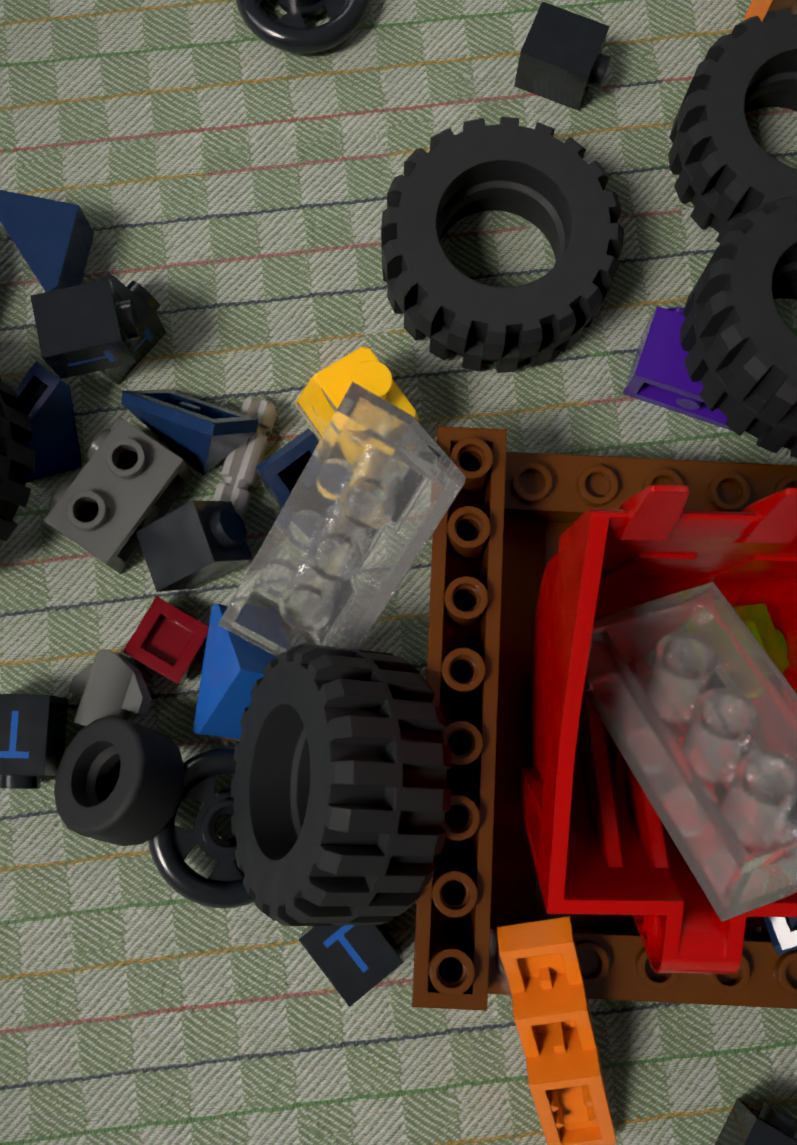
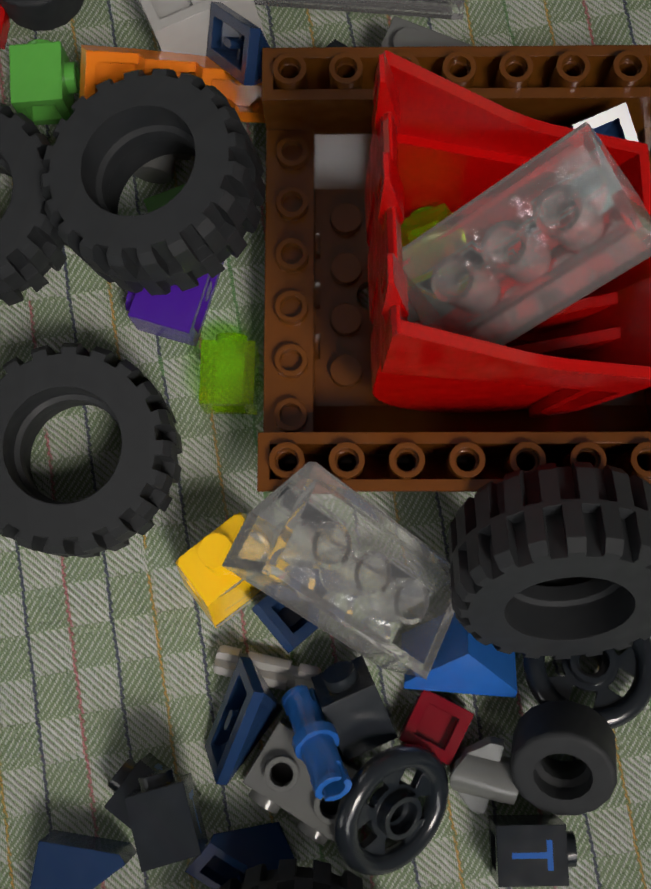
camera: 85 degrees left, 0 degrees up
none -> clear neon green brick [199,332,260,415]
none -> blue pin [282,685,352,801]
none -> black plate [334,744,449,876]

